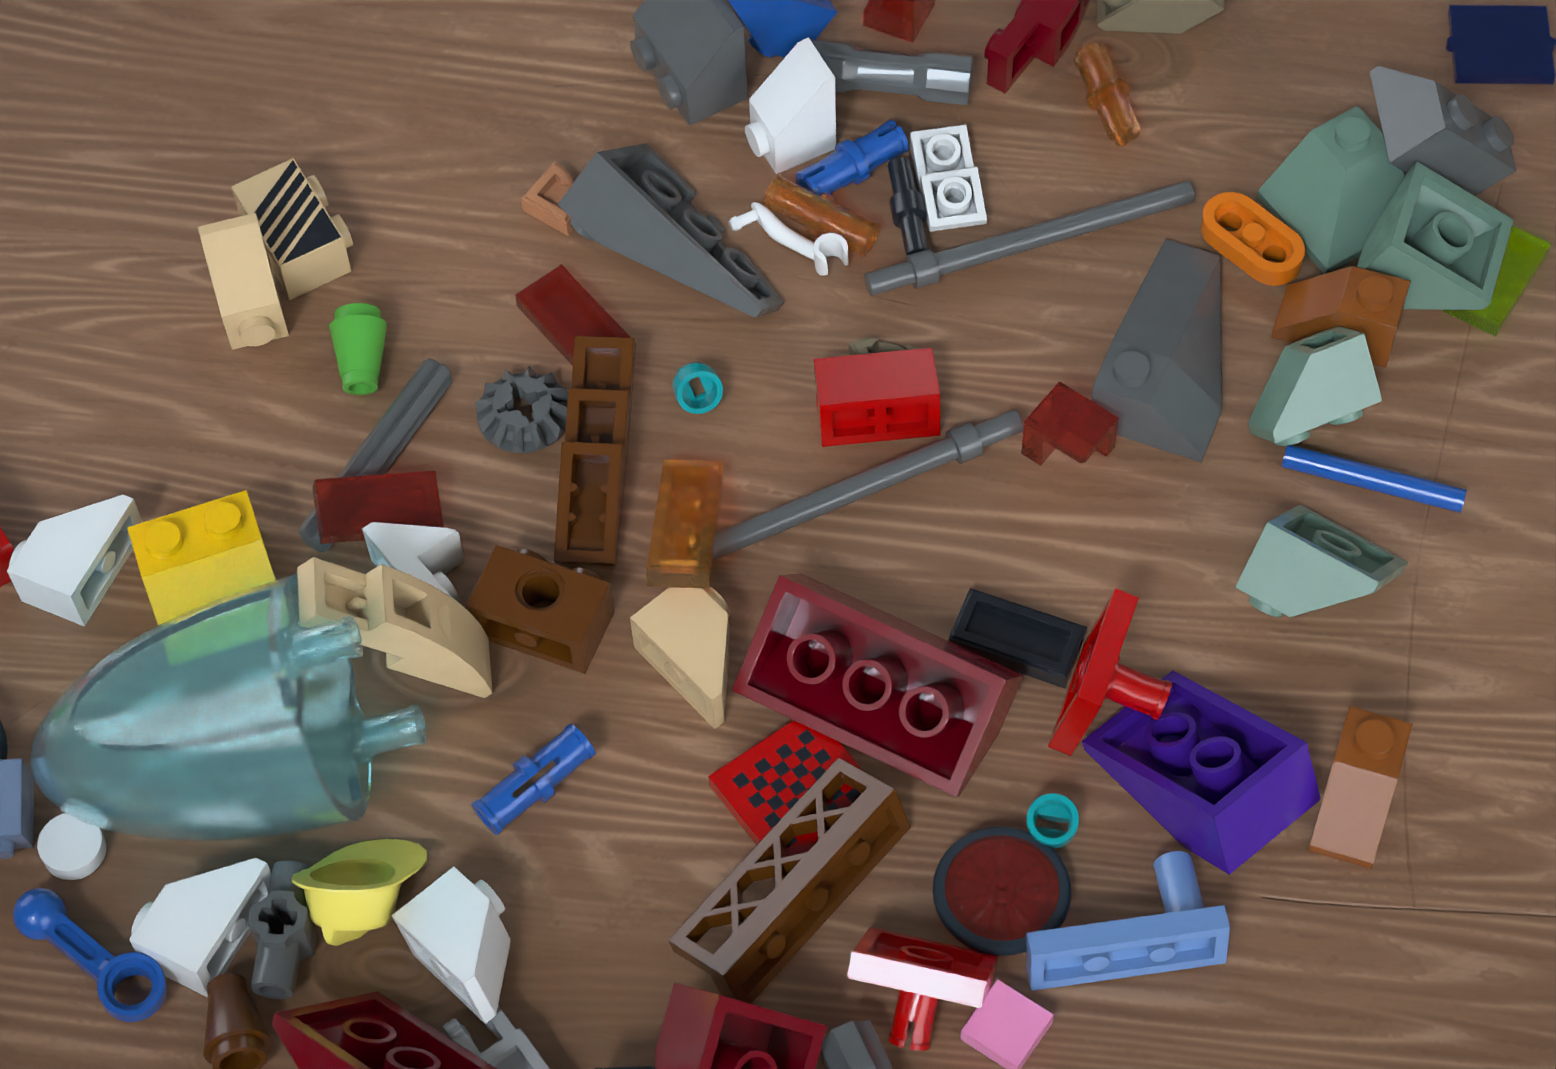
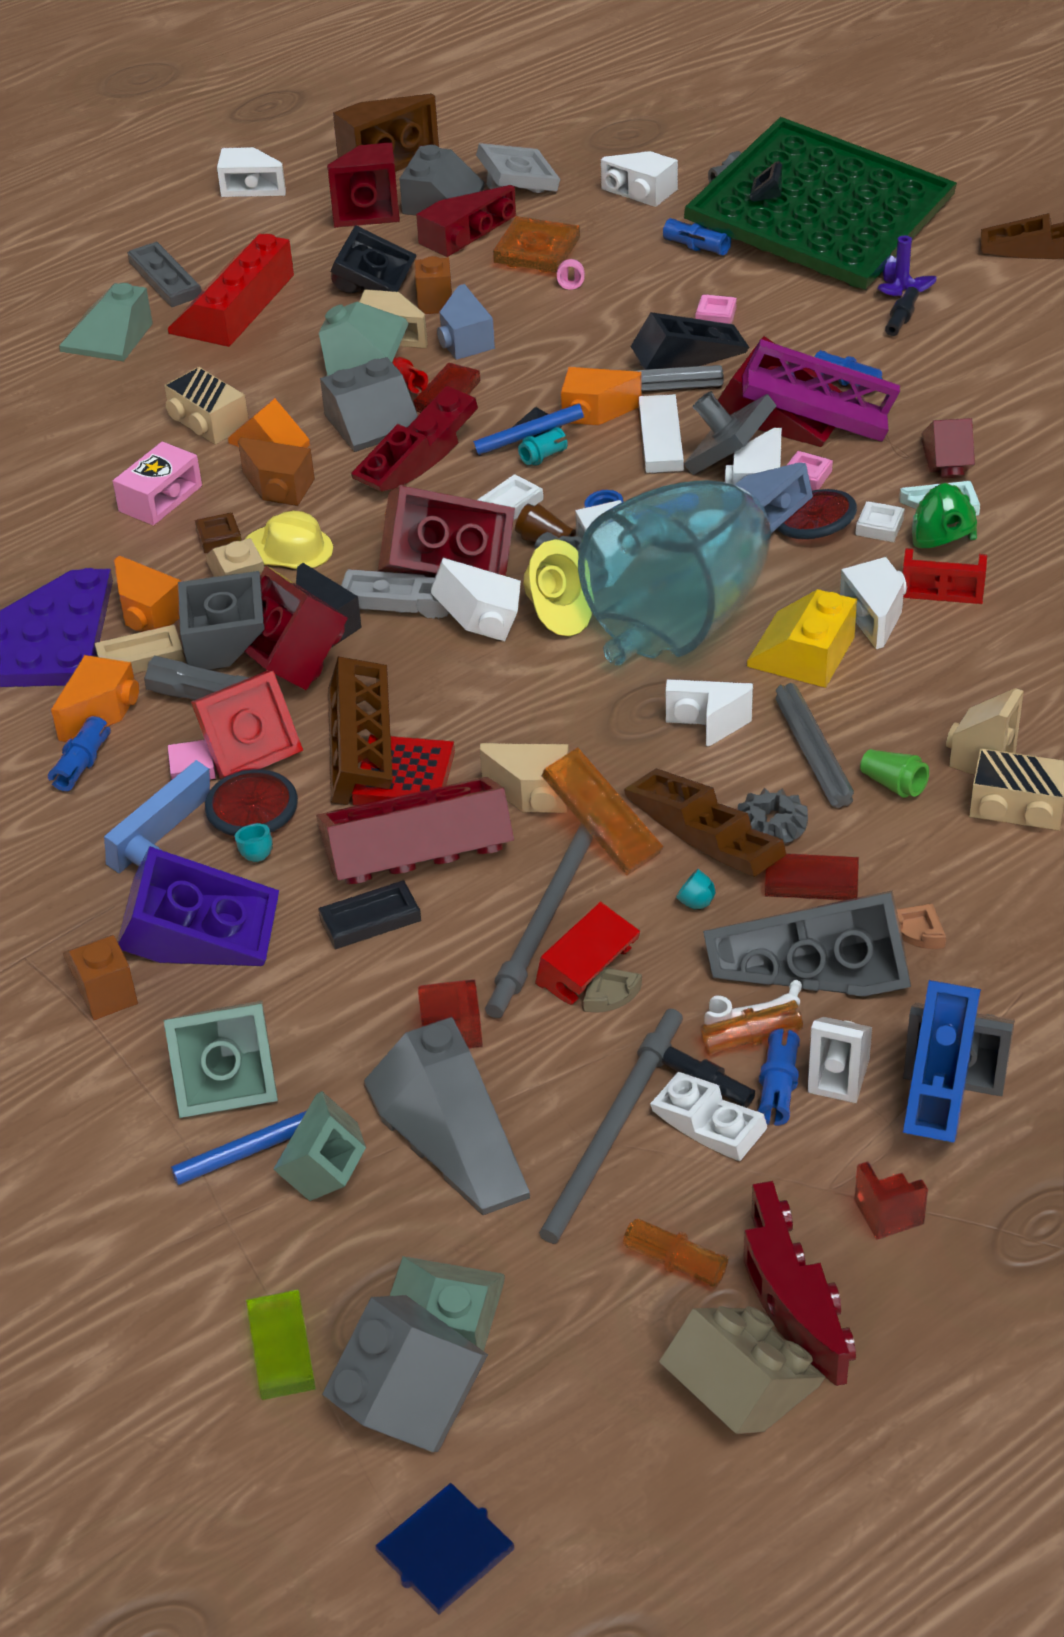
camera: 135 degrees right, 15 degrees down
tan slope [297,557,493,698] -> none
clear red tile [312,471,444,544] -> none
reddish brown brick [465,545,614,674] -> none
blue pin [471,723,596,835] -> none
dark grey axle [810,39,974,105] -> none
red tile [1047,588,1172,756] -> none
orange plate [1200,192,1305,286] -> none
dark orange slope [1271,266,1411,368] -> none
sand green slope [1357,161,1514,310] -> none

